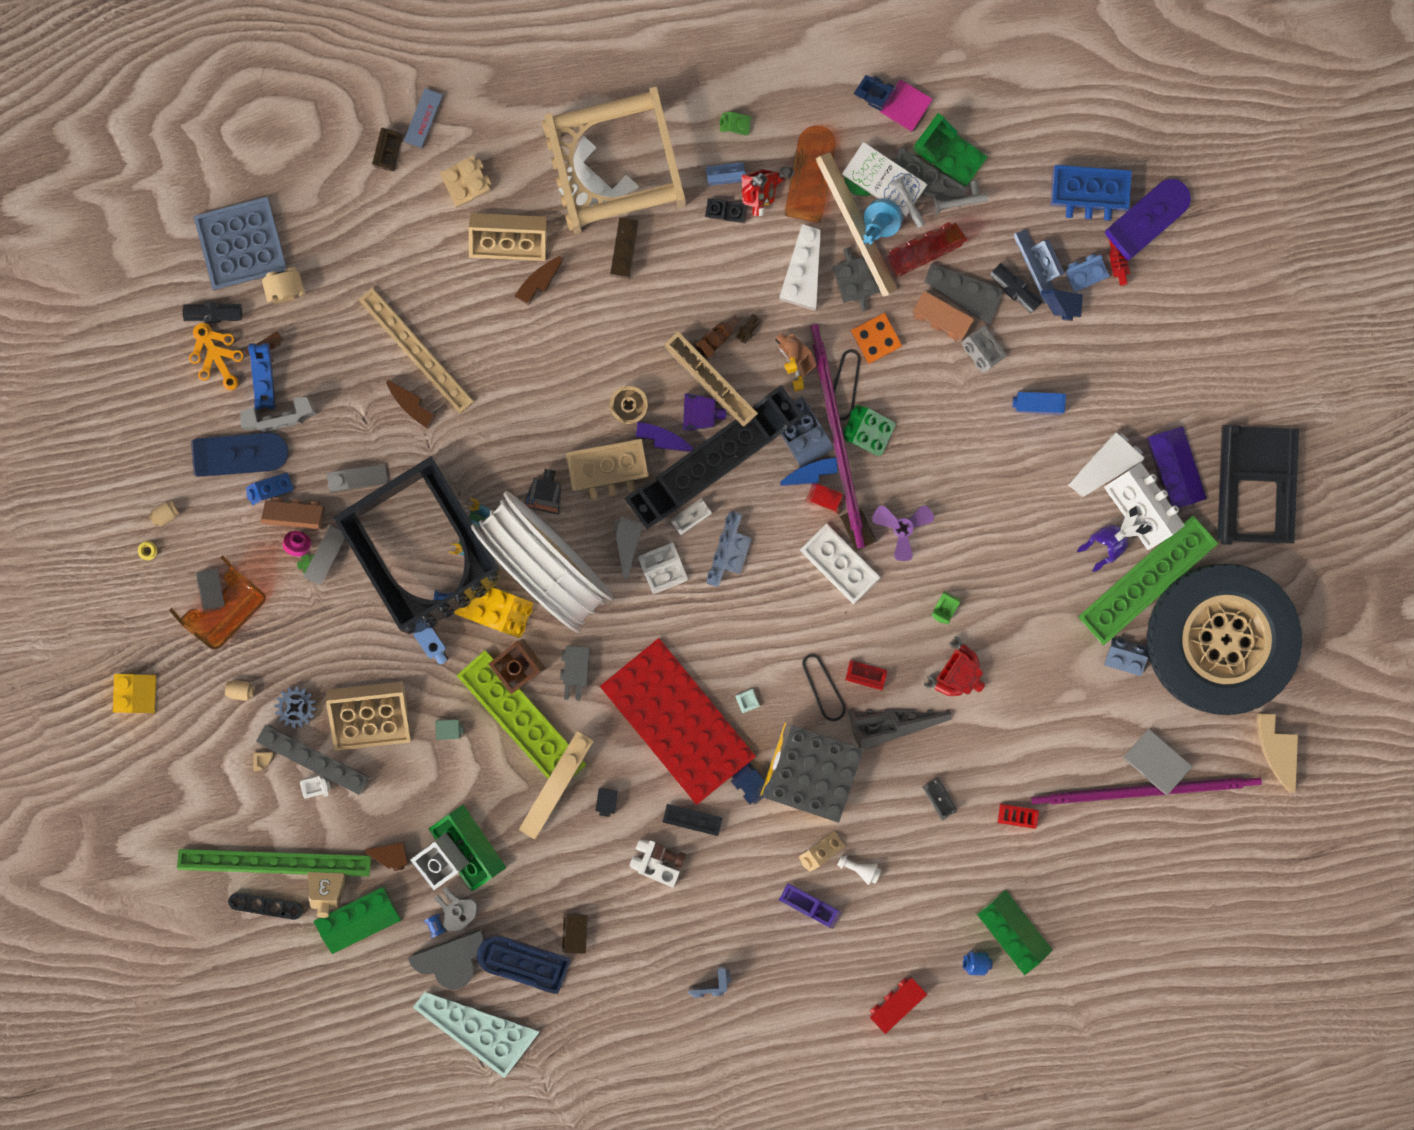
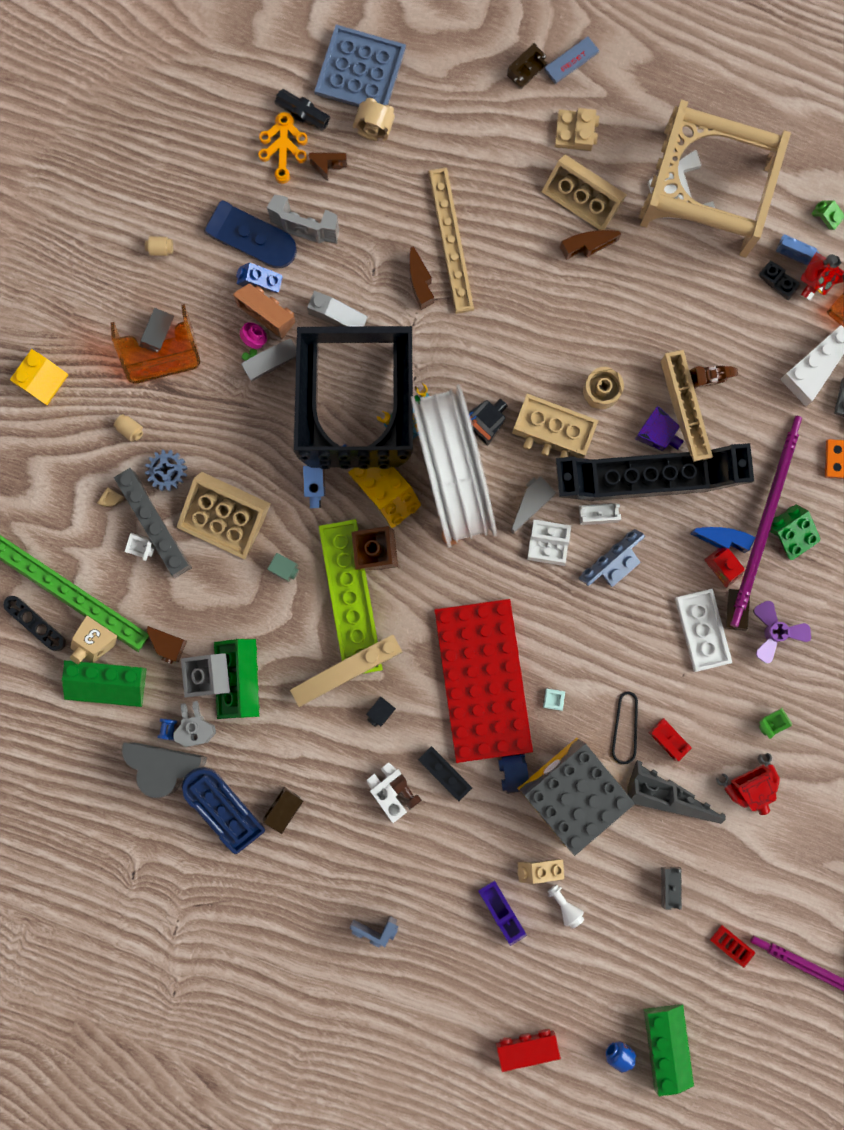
camera: 25 degrees right, 5 degrees down
light yellow plate [138,541,157,560] -> none
blue plate [248,343,276,410] -> none
light aqua wing [413,992,540,1078] -> none
dark grey hinge [560,646,590,701] -> none
dark brown brick [610,217,639,280] -> none
dark purple slope [636,422,693,452] -> none
dark brown pin [736,314,762,344] -> none
nougat torso [775,333,817,392] -> none
sand blue slope [781,396,834,468] -> none
black piece [833,350,860,420] -> none

